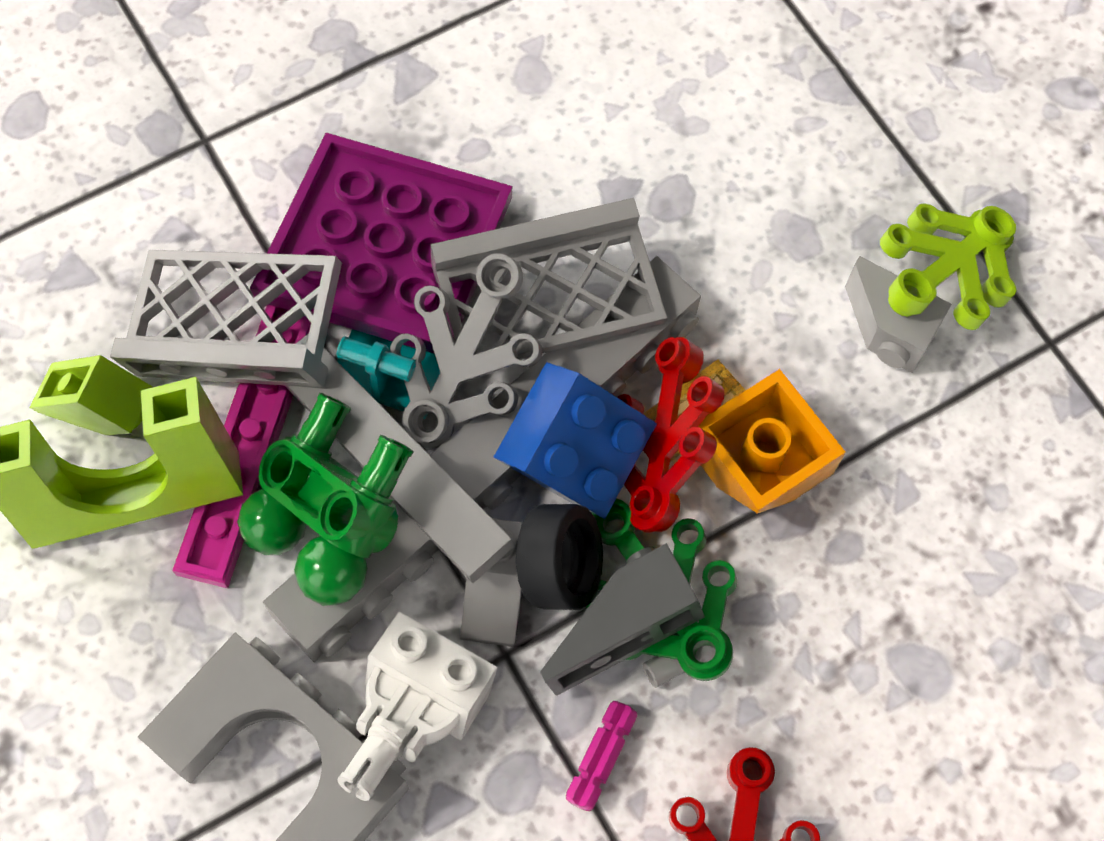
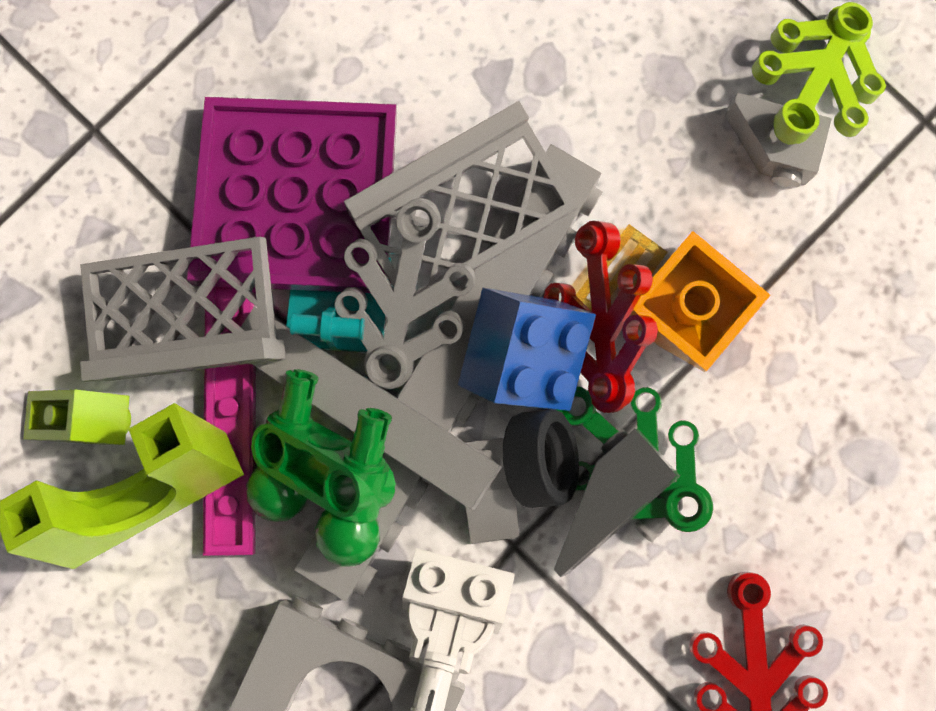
camera: 10 degrees left, 15 degrees up
dark pink axle [566,701,637,812] -> none

